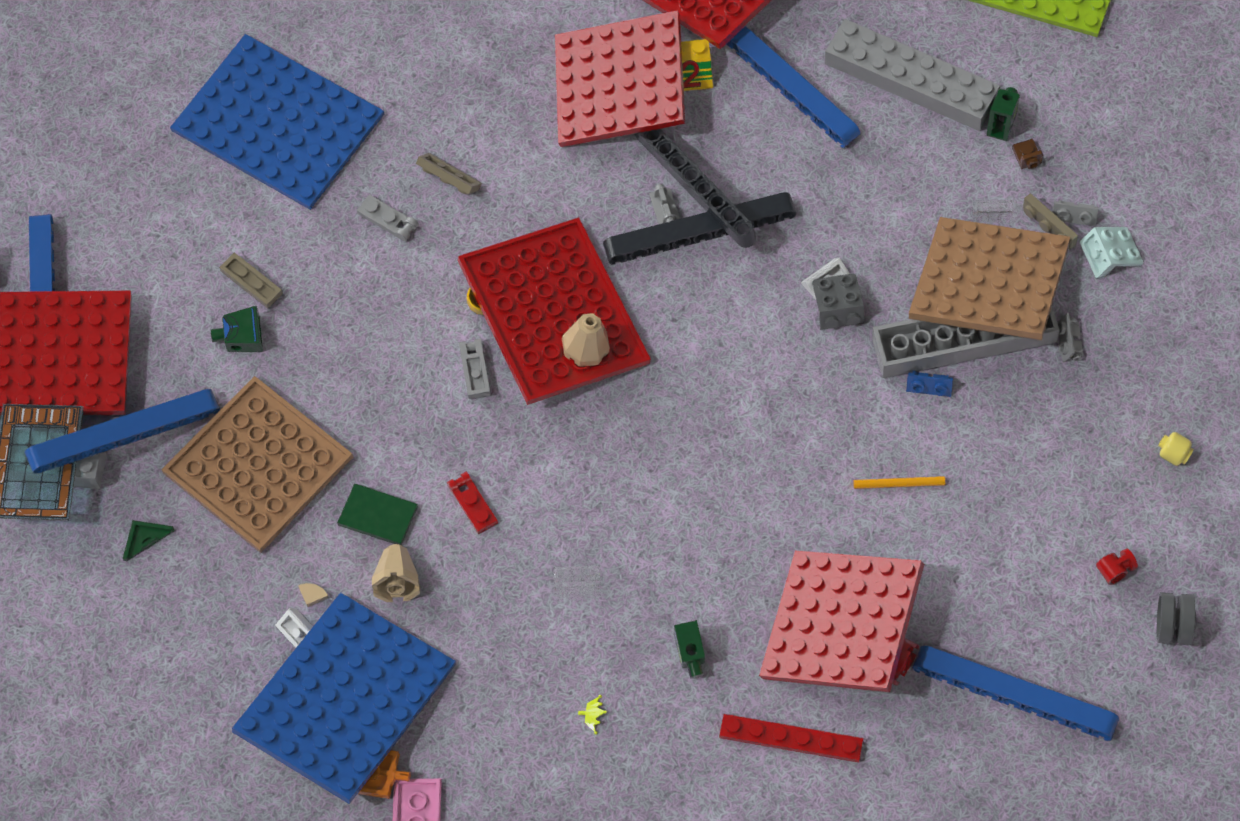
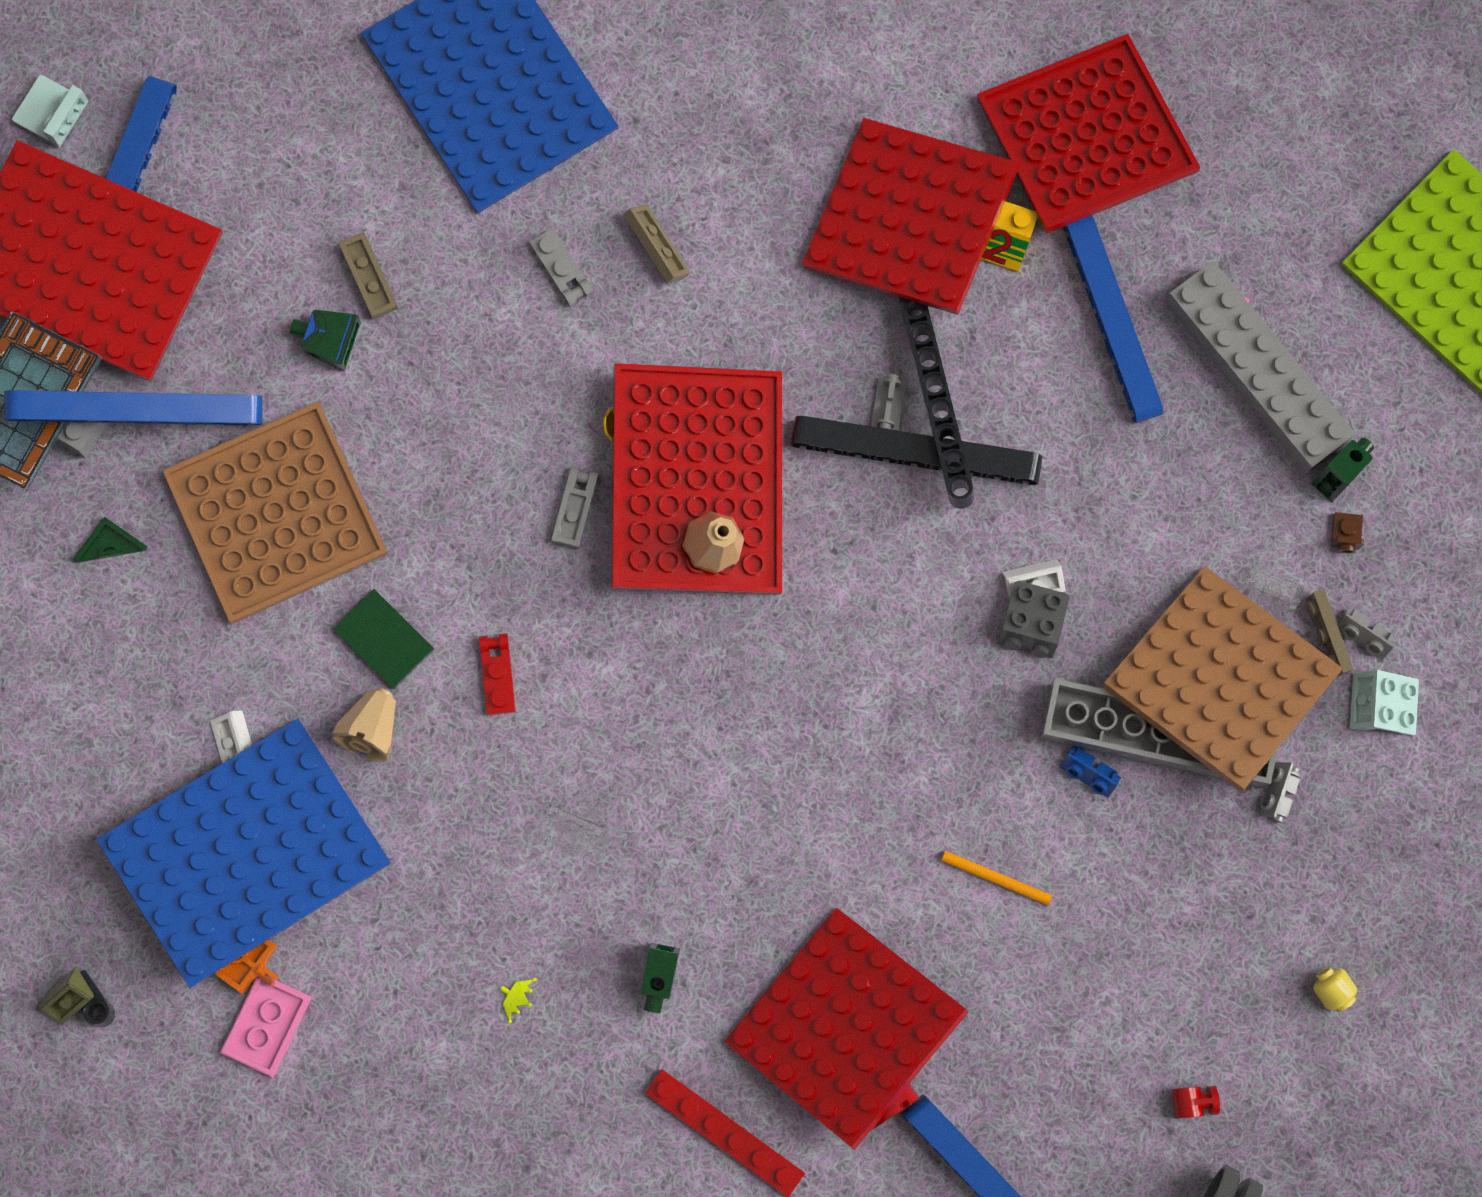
camera: 15 degrees right, 15 degrees up
tan tile [298,583,329,607] -> none

